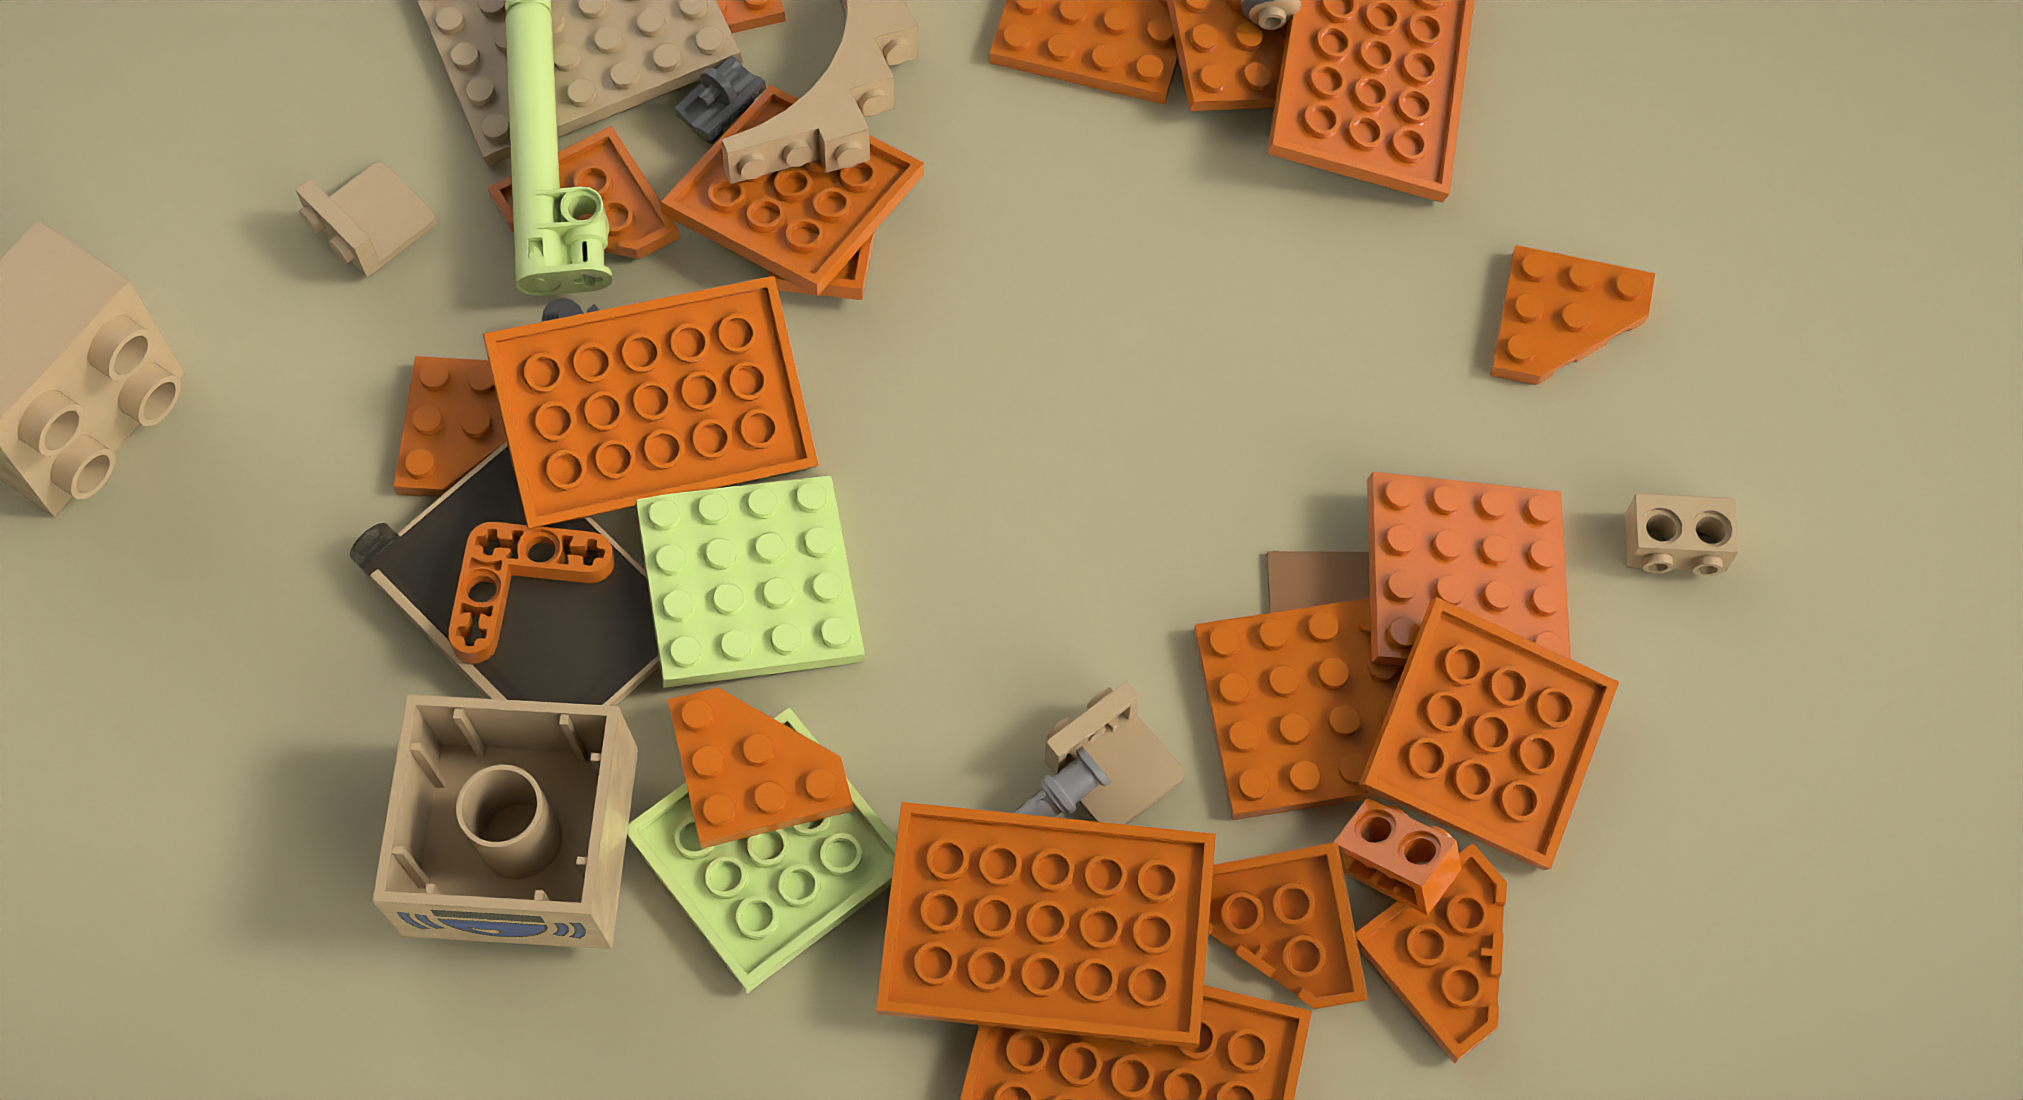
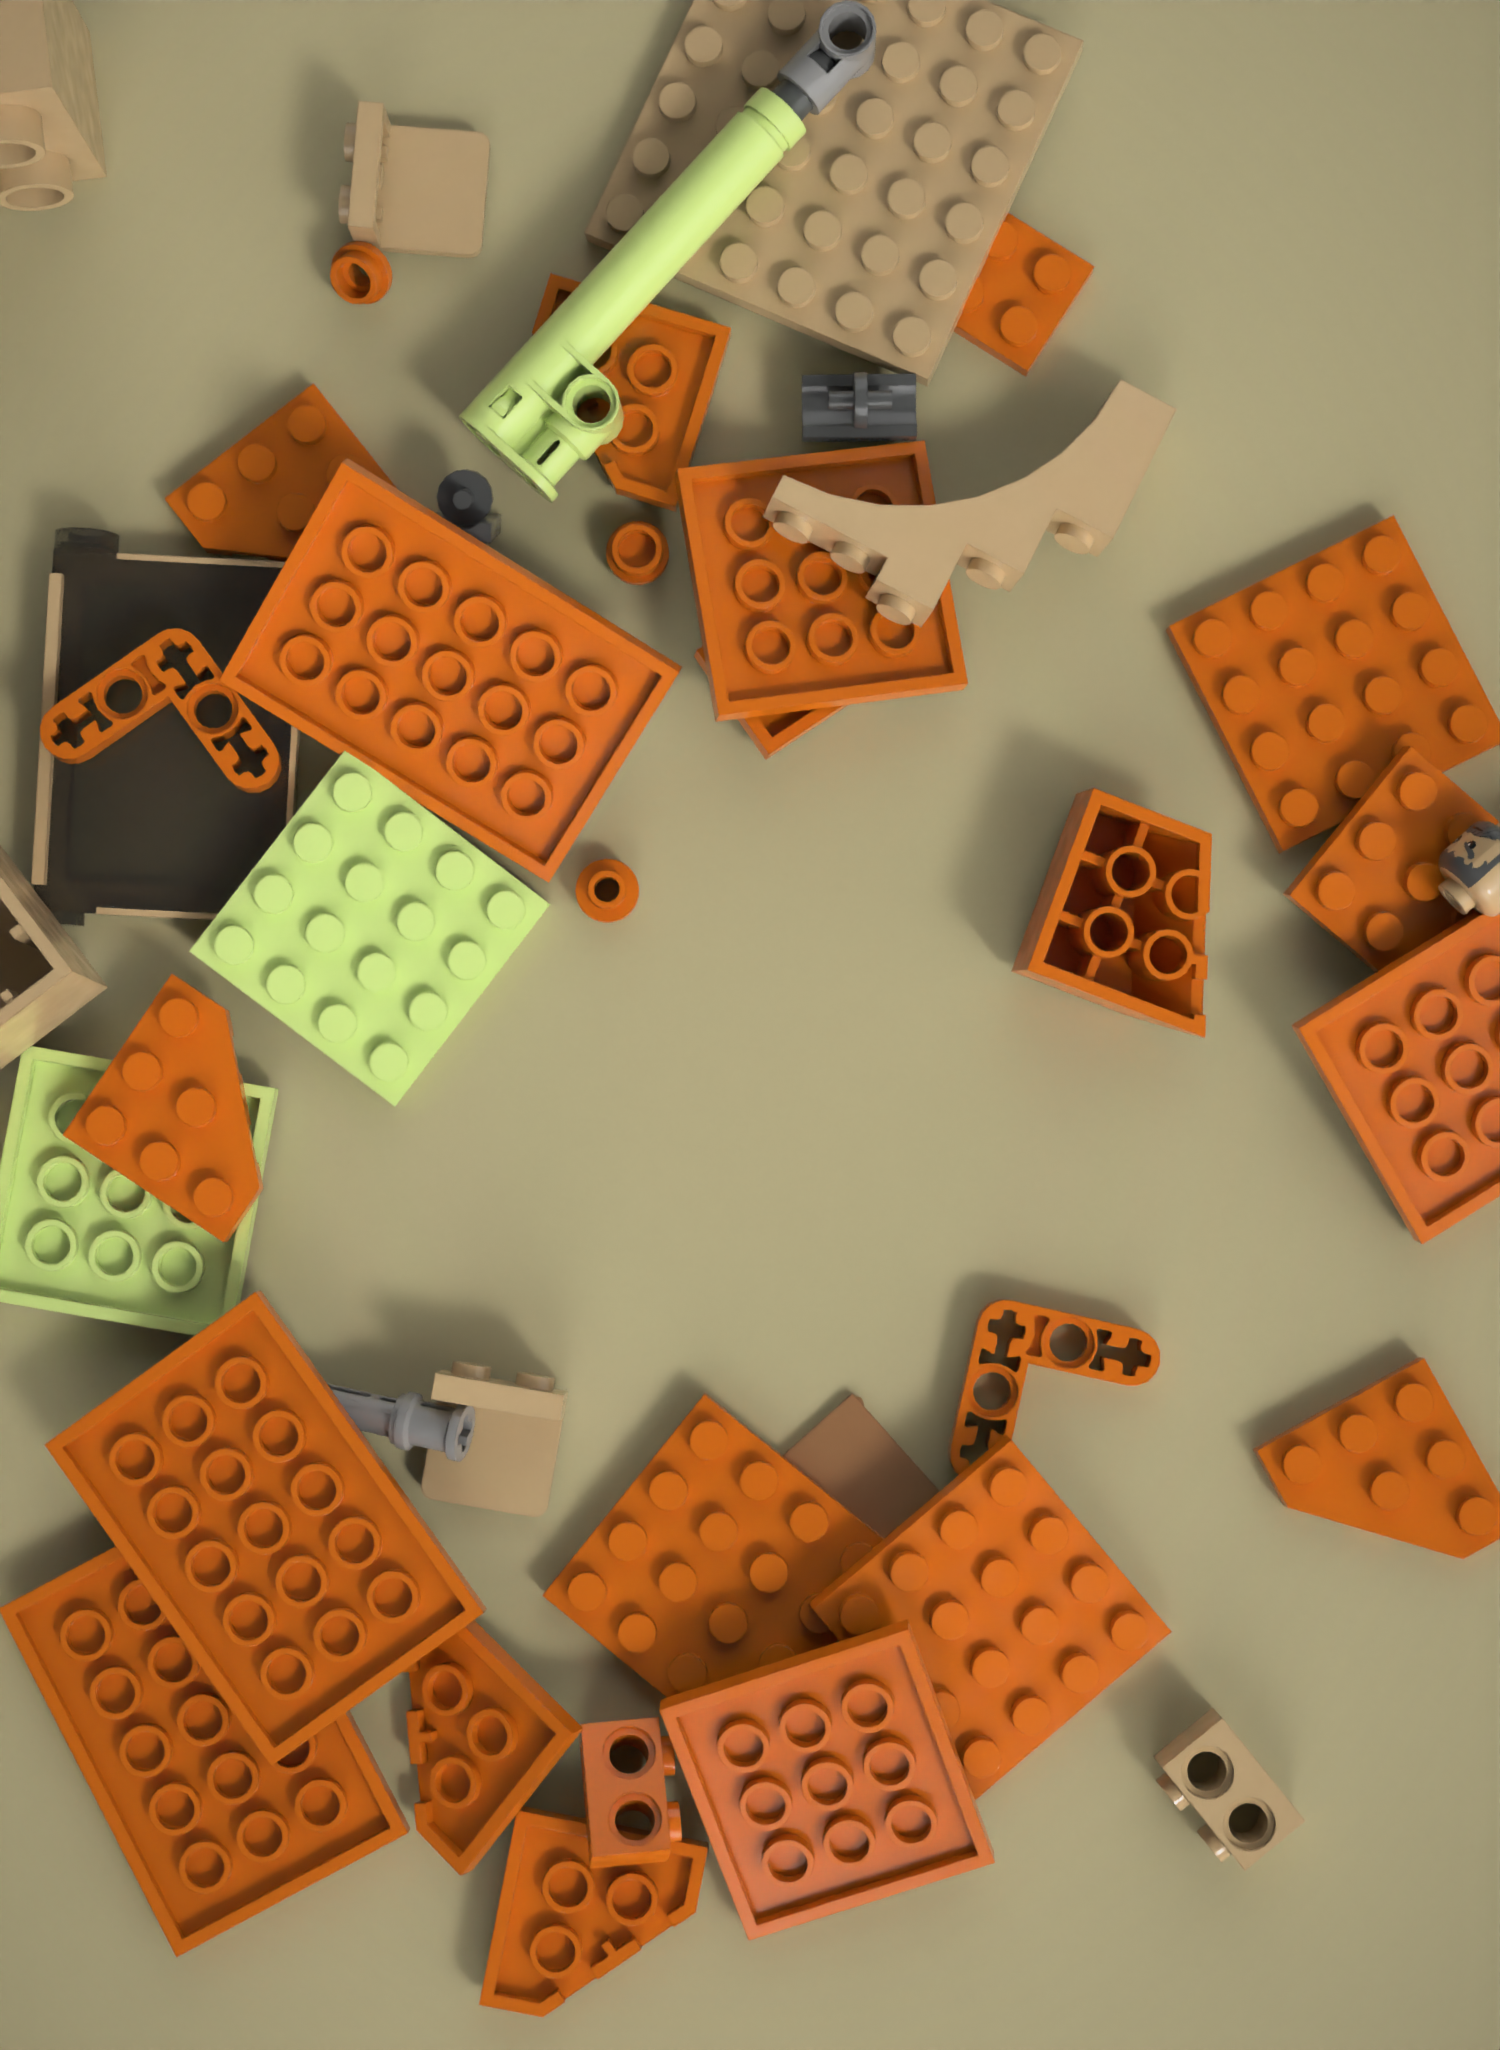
camera: 45 degrees right, 20 degrees up
none -> orange plate [330,241,392,304]
none -> orange plate [575,859,639,923]
none -> orange plate [606,521,669,585]
none -> orange beam [948,1299,1160,1475]
none -> orange wedge [1011,788,1212,1038]

